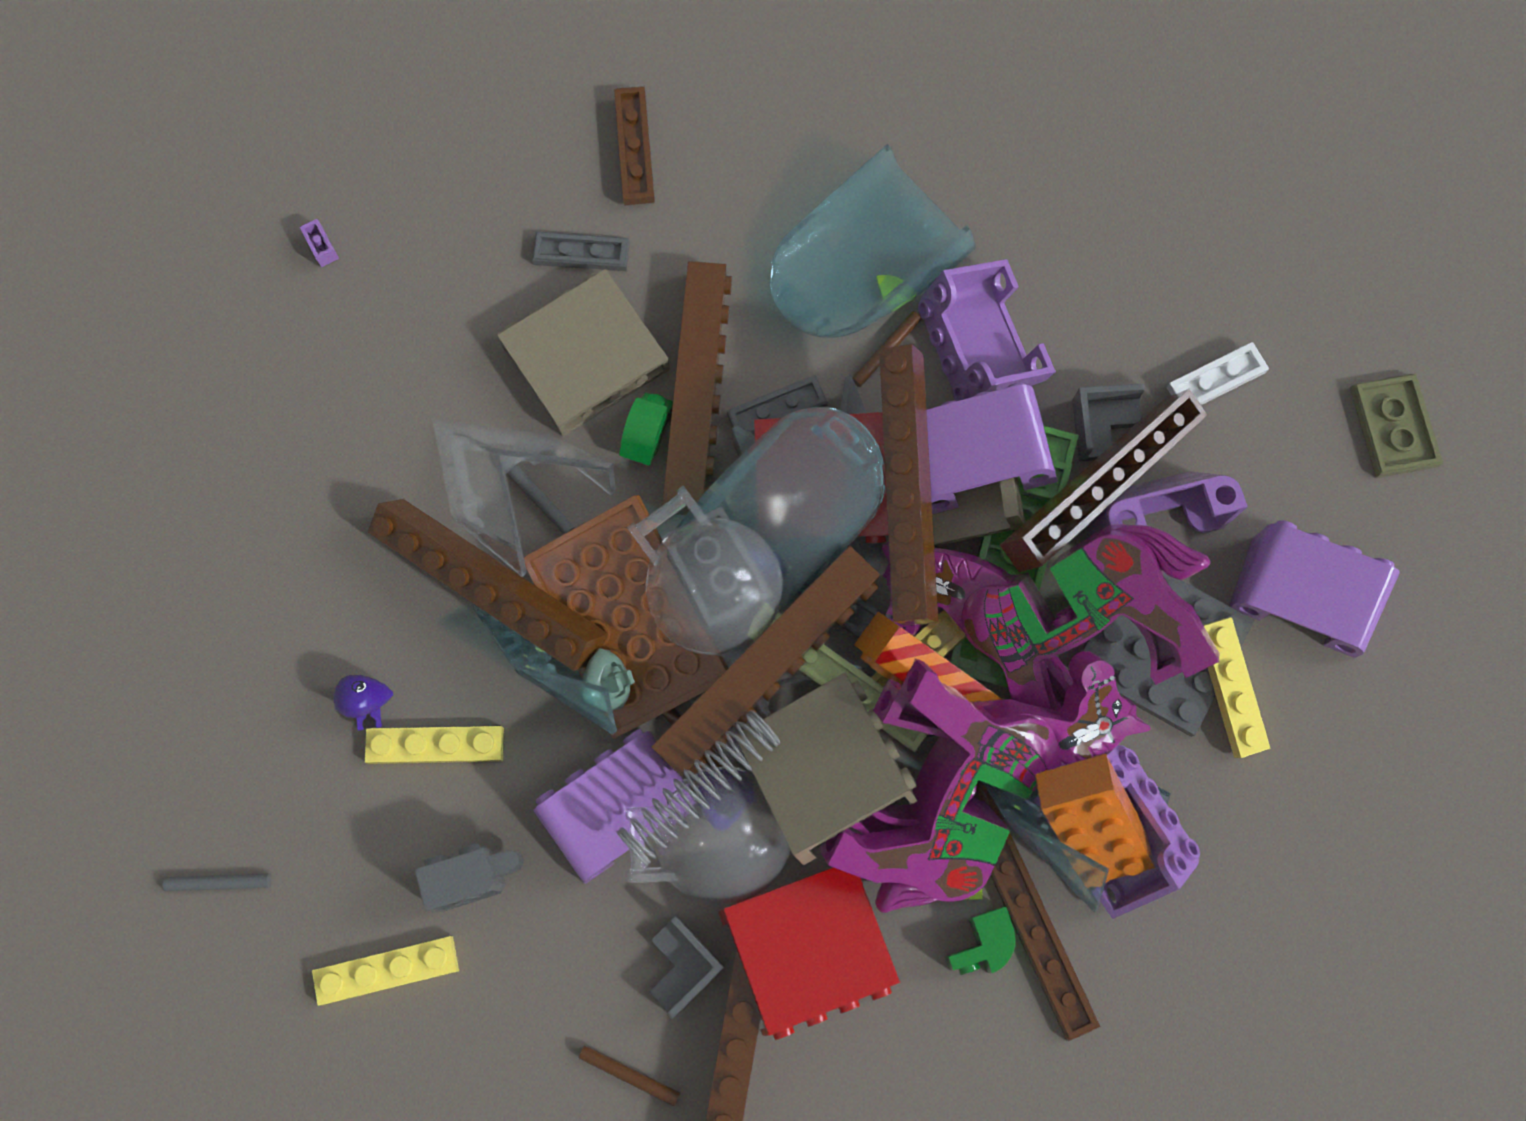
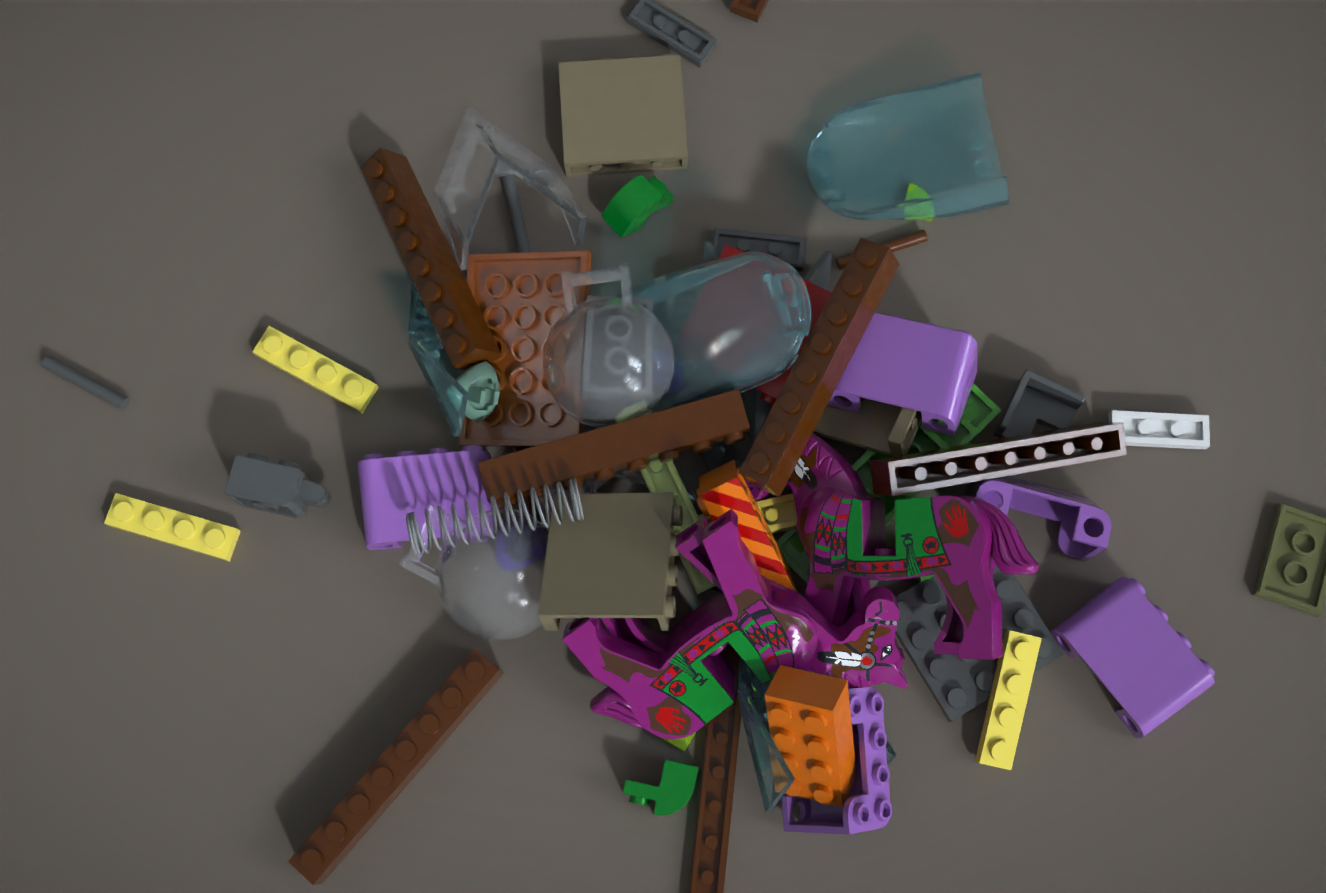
camera: 30 degrees right, 0 degrees up
dark purple piece [333,675,393,730] -> none
reddish brown bar [578,1045,680,1106] -> none
dark grey panel [649,915,725,1019] -> none
reddish brown brick [662,261,732,517] -> none
red panel [718,867,900,1040] -> none
medium lavender windscreen [918,259,1056,401] -> none

